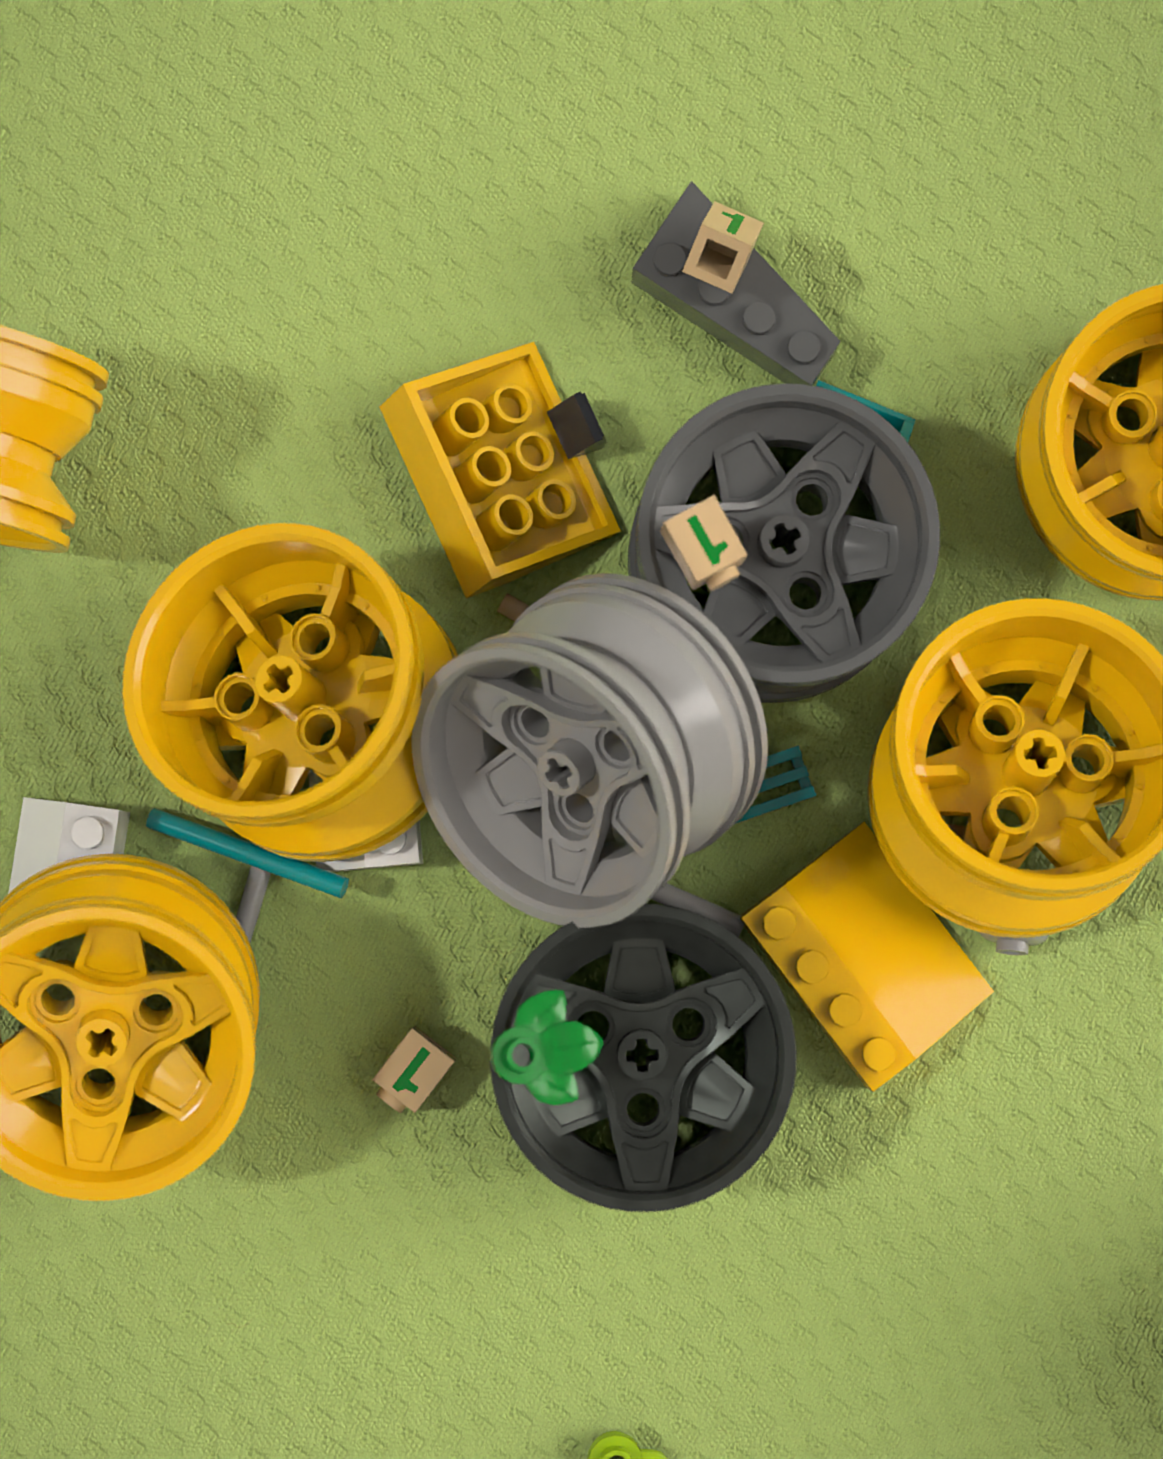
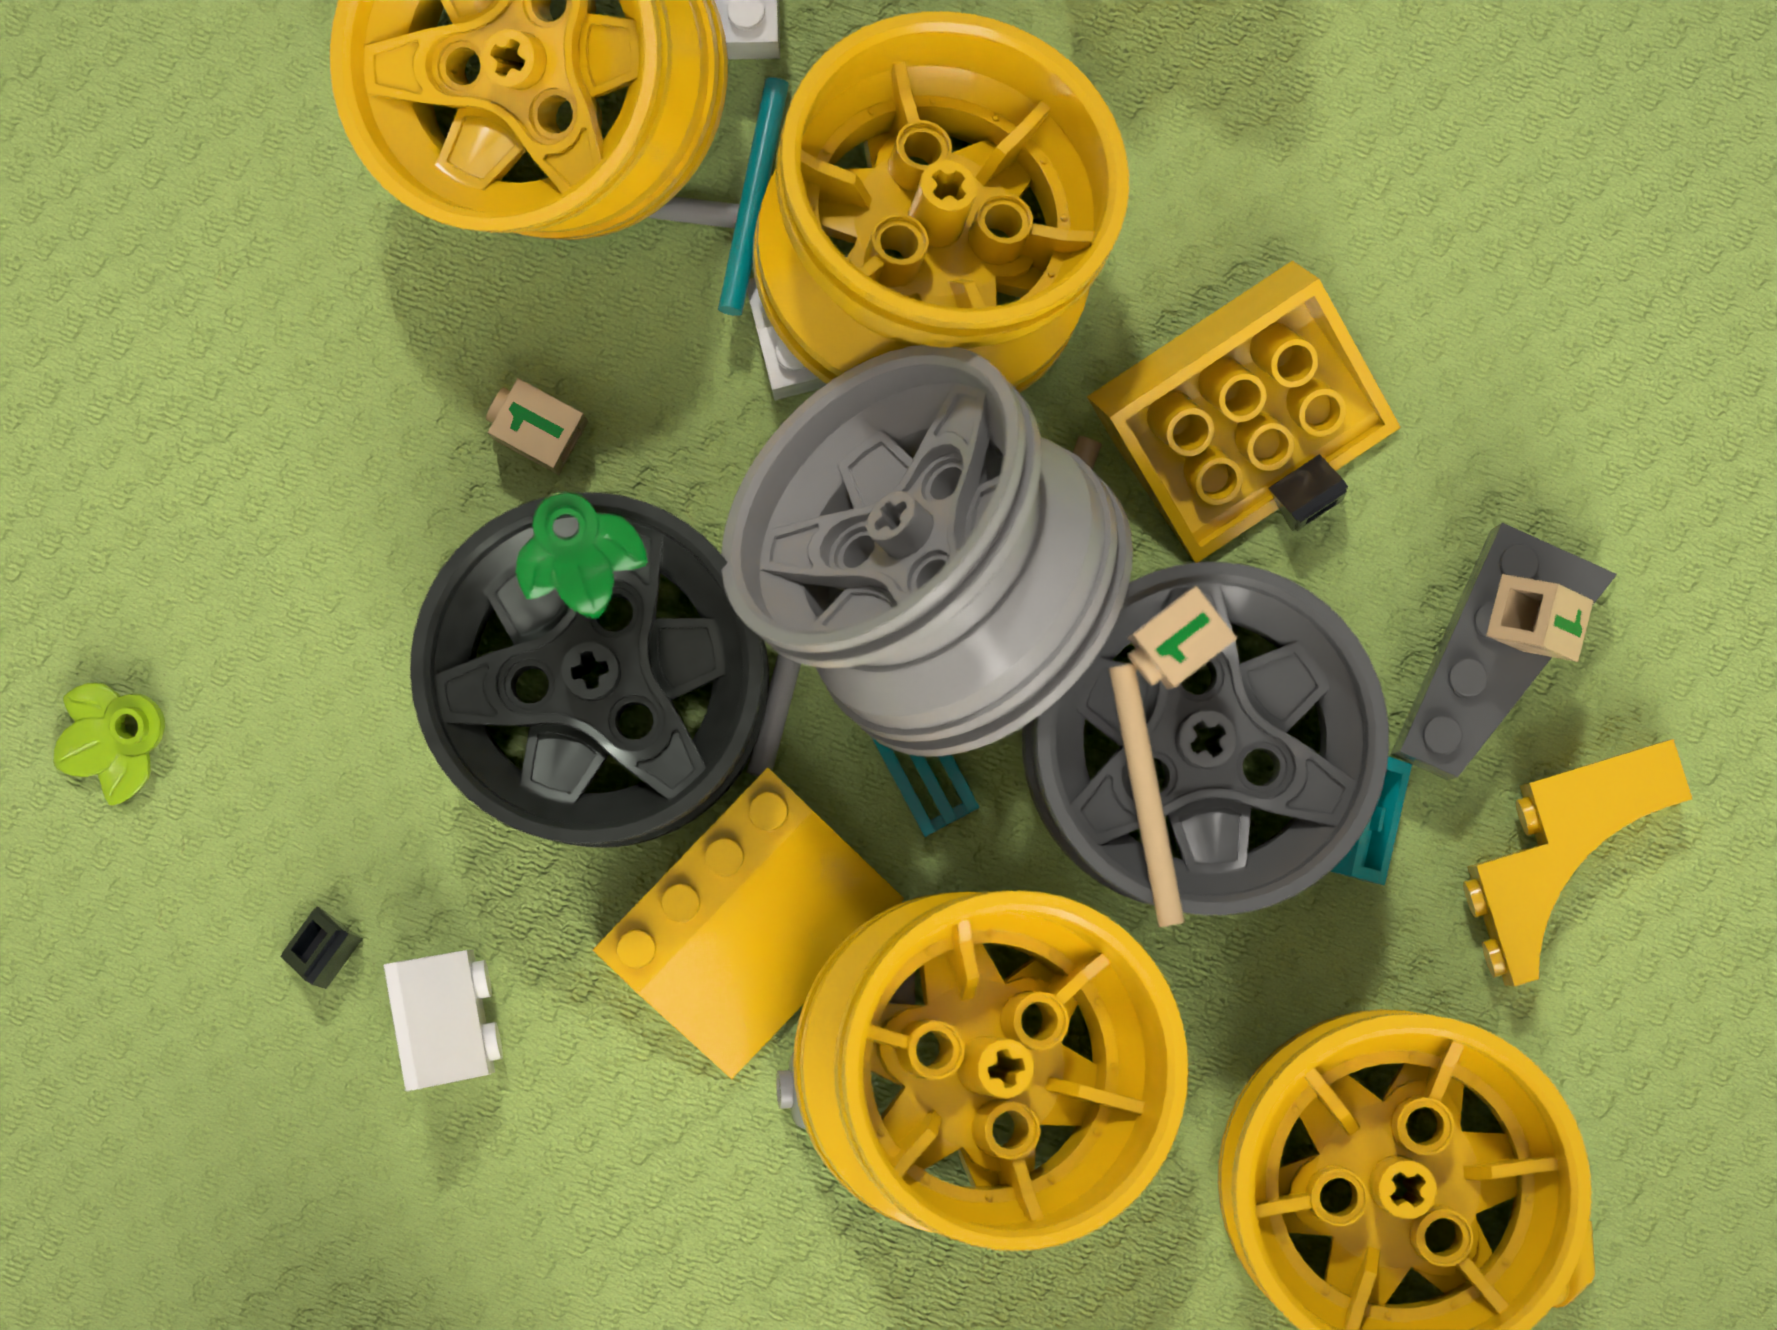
camera: 85 degrees right, 0 degrees up
none -> black slope [281,906,363,989]
none -> white slope [384,950,503,1091]
none -> tan bar [1109,664,1185,927]
none -> yellow arch [1463,739,1693,987]

